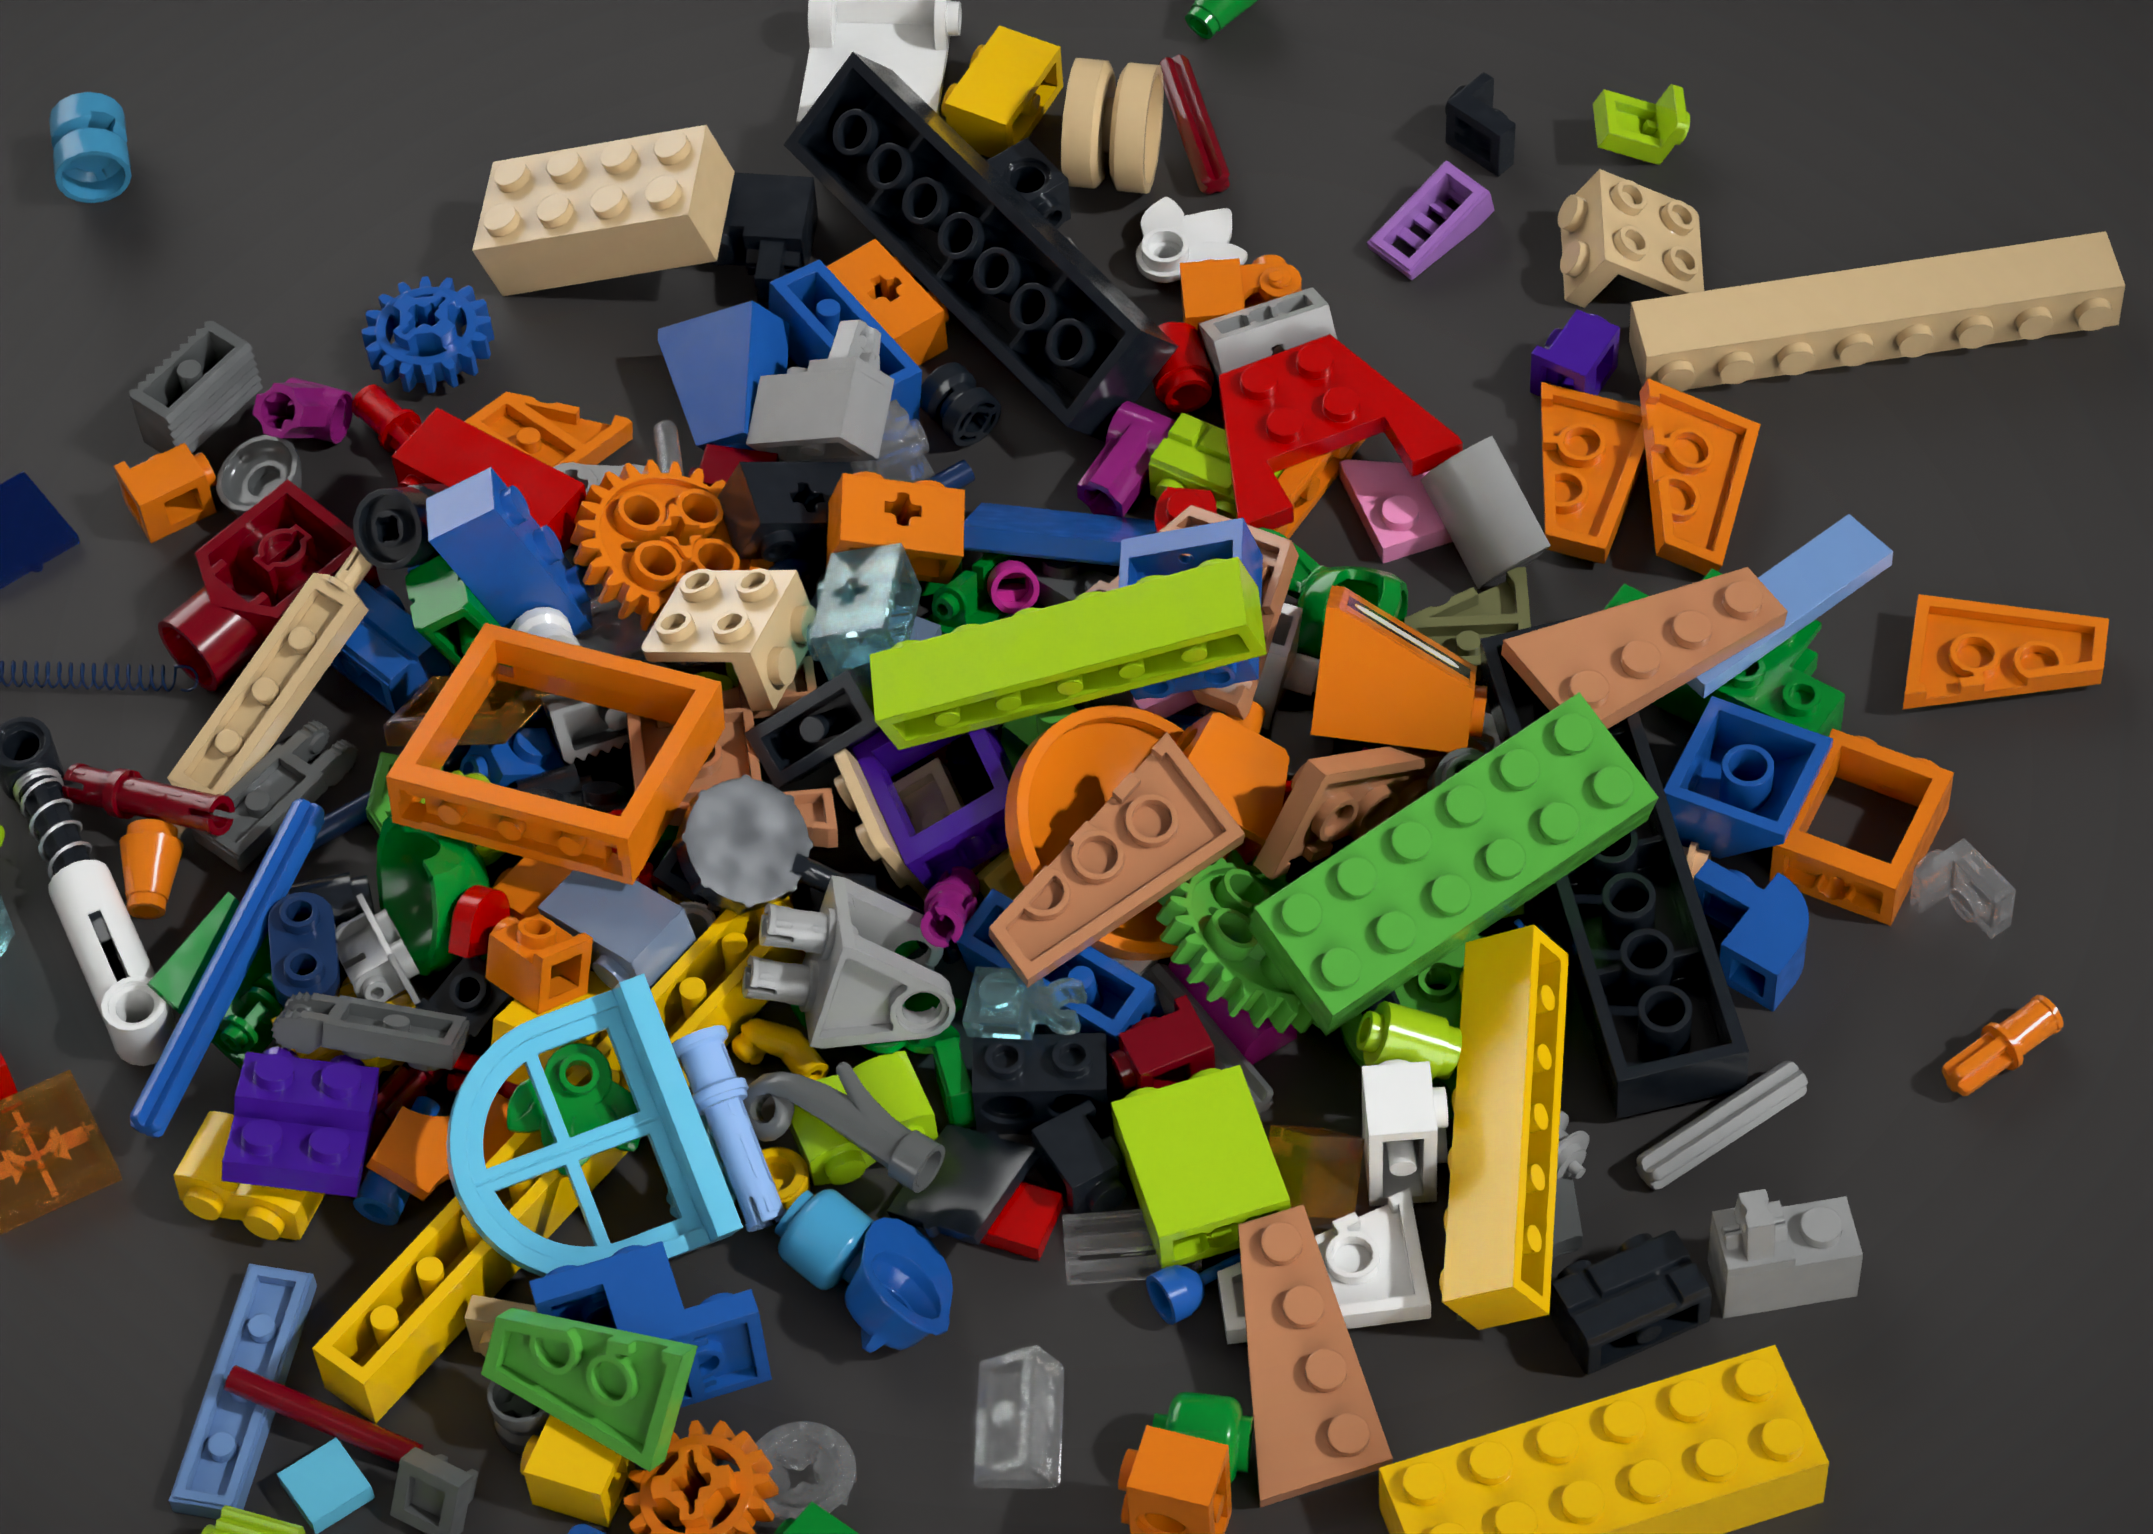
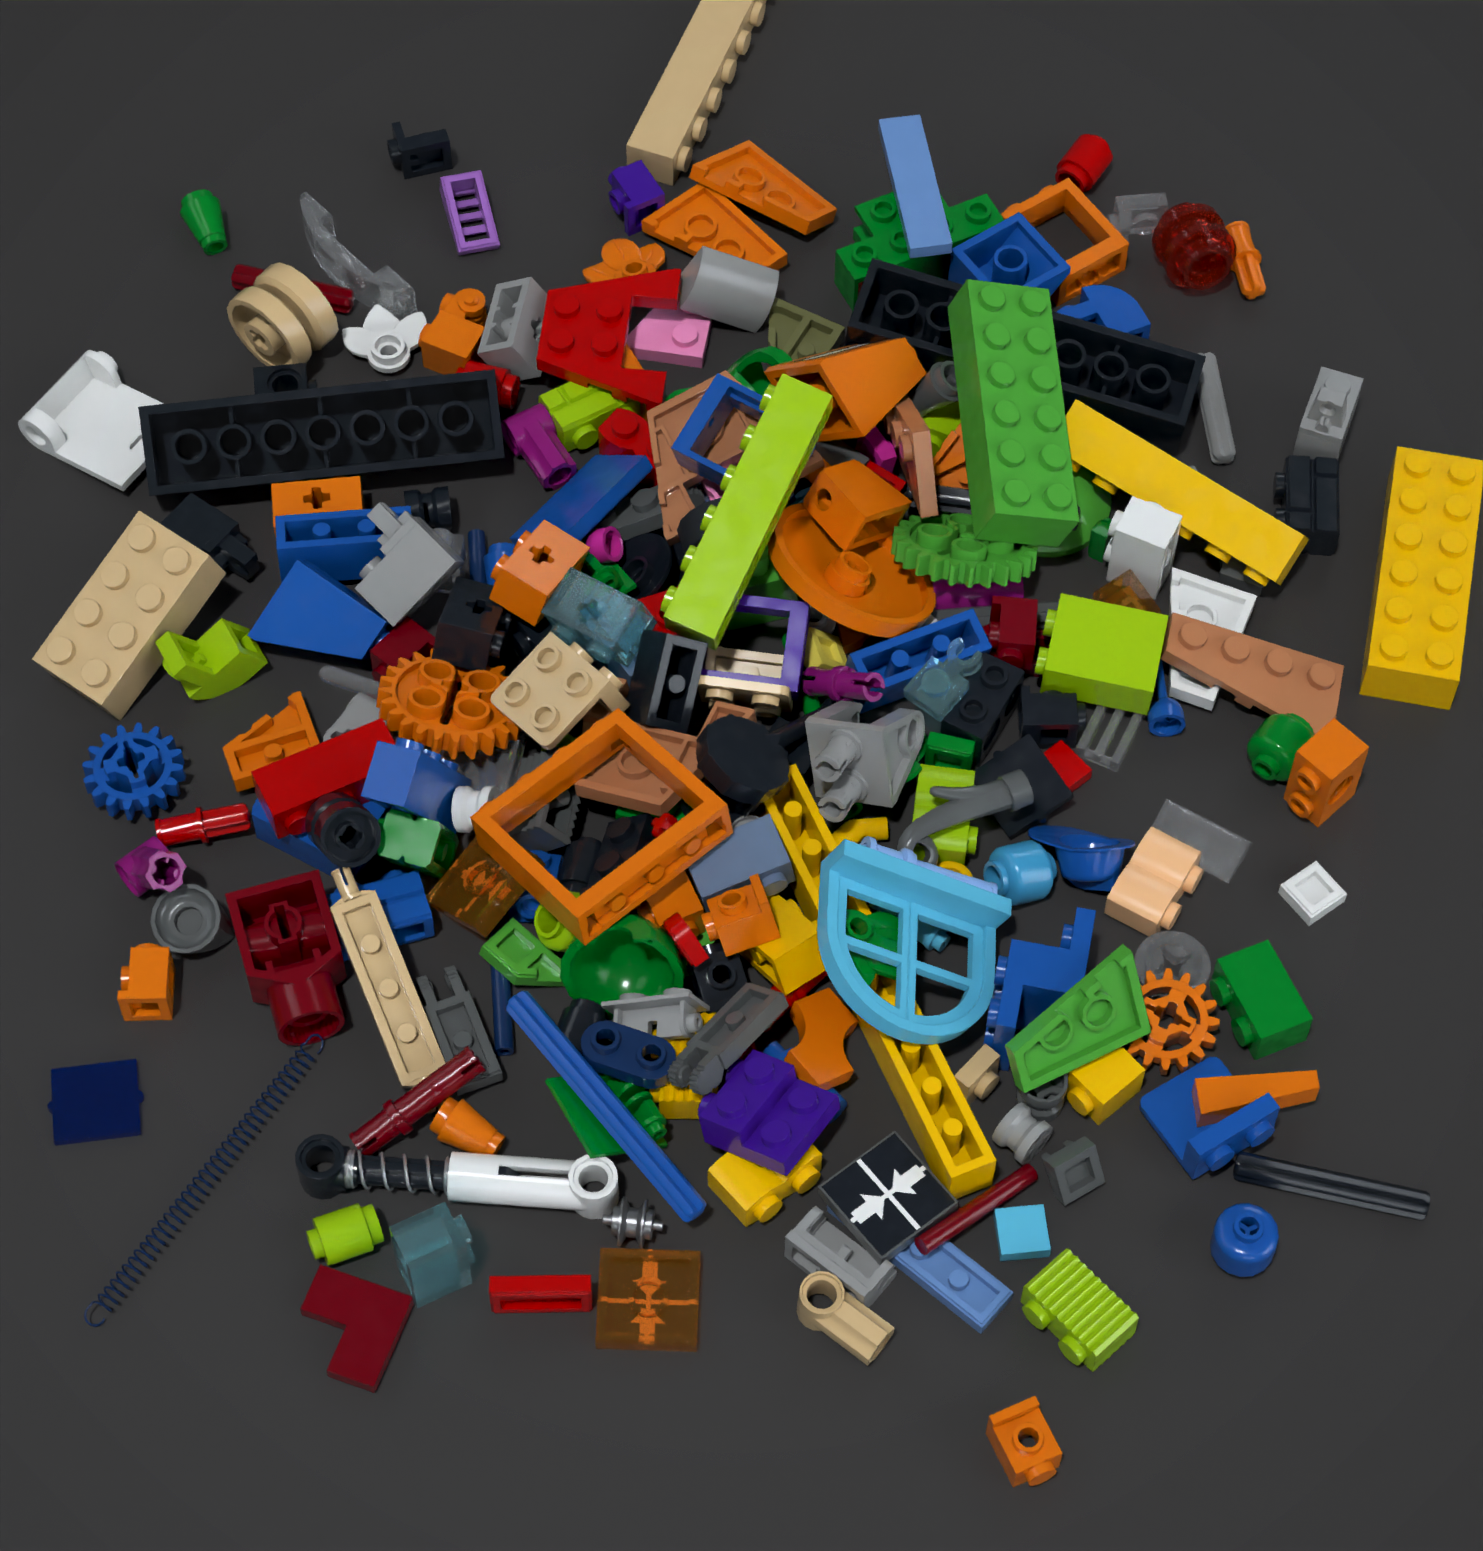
camera: 65 degrees left, 5 degrees up
dark grey brick [129,321,263,453] -> none
yellow brick [941,25,1063,158] -> none
nougat wing [989,732,1245,988] -> none
lime brick [1356,1001,1462,1080] -> none
nougat wing [1501,567,1788,729] -> none
tan bracket [1558,169,1704,308] -> none
lime bracket [1593,84,1690,165] -> none
orange wing [1903,594,2109,709] -> none
none -> lime brick [155,618,268,700]
none -> clear slope [299,192,417,319]
none -> orange plate [582,238,665,283]
none -> flat silver wheel [602,1196,663,1249]
none -> light grey hinge [784,1206,897,1308]
none -> tan piece [797,1271,895,1366]
none -> black tile [818,1131,959,1265]
none -> light grey wheel [992,1102,1053,1165]
none -> red brick [1055,134,1113,192]
none -> light nougat brick [1104,826,1204,939]
none -> clear red piece [1152,202,1237,290]

